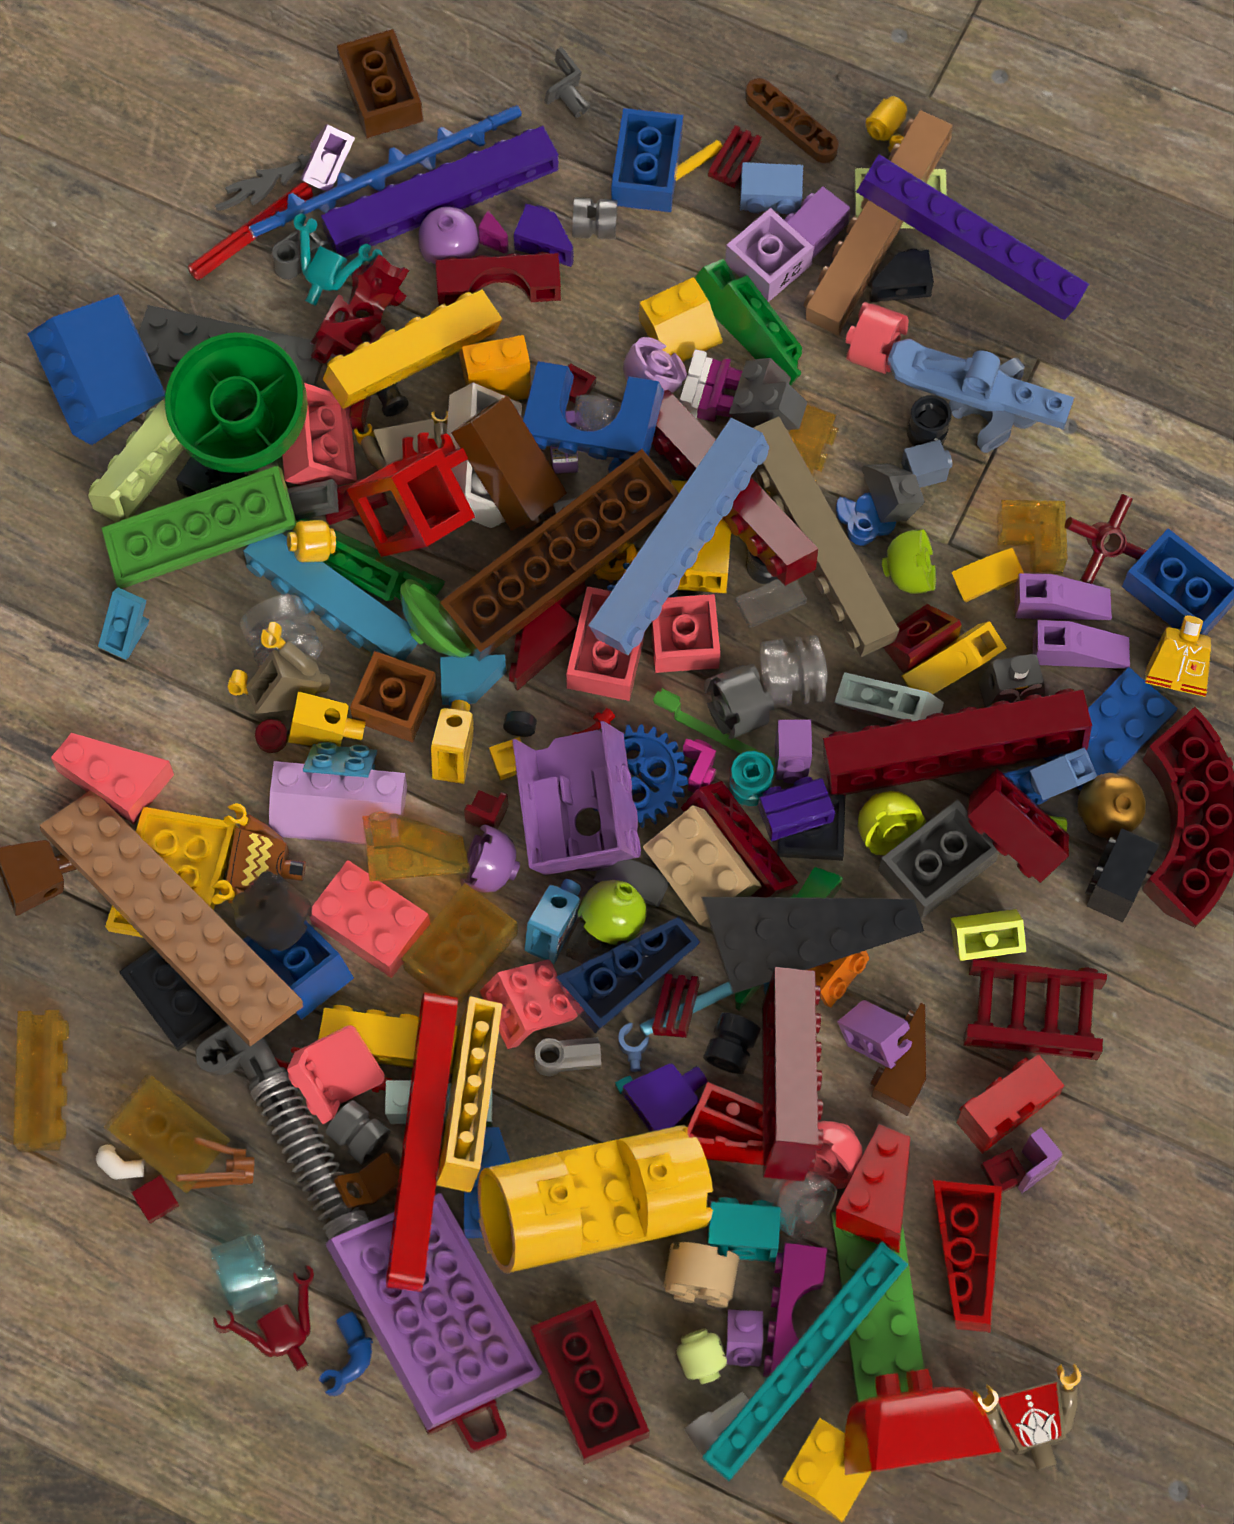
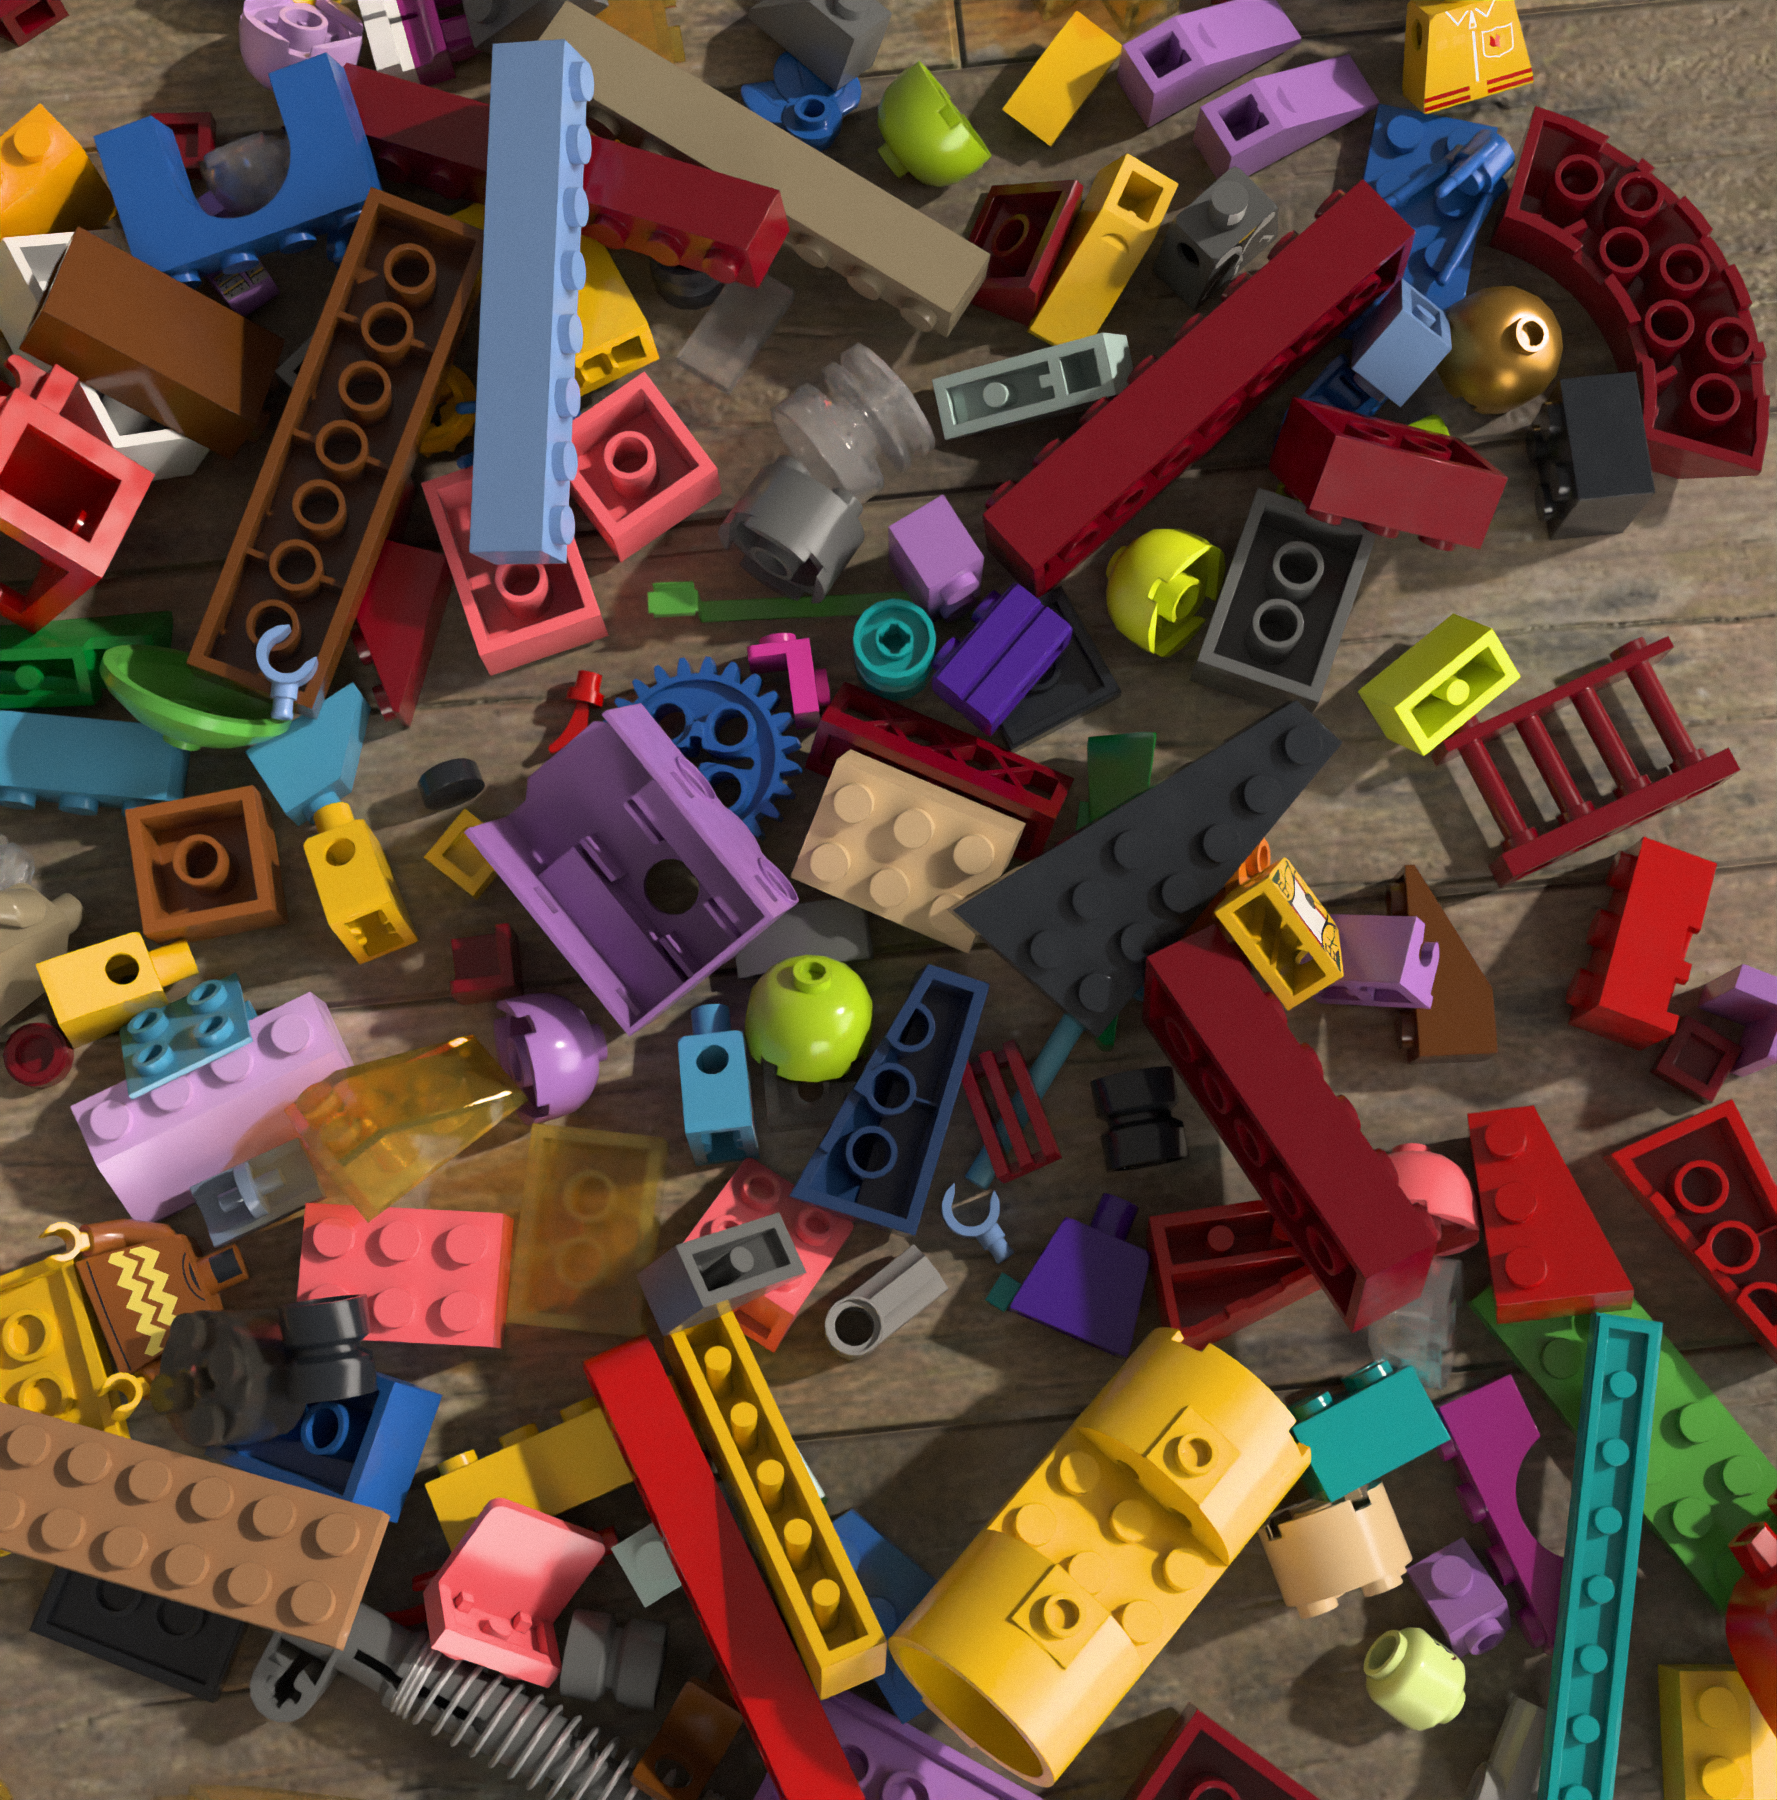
camera: 30 degrees left, 10 degrees up
none -> hips [189,1137,327,1248]
none -> medium blue piece [256,624,319,720]
none -> black wheel [278,1294,378,1404]
none -> dark grey slope [636,1212,807,1337]
none -> yellow torso [1214,857,1344,1011]
none -> blue plant [1384,129,1515,287]

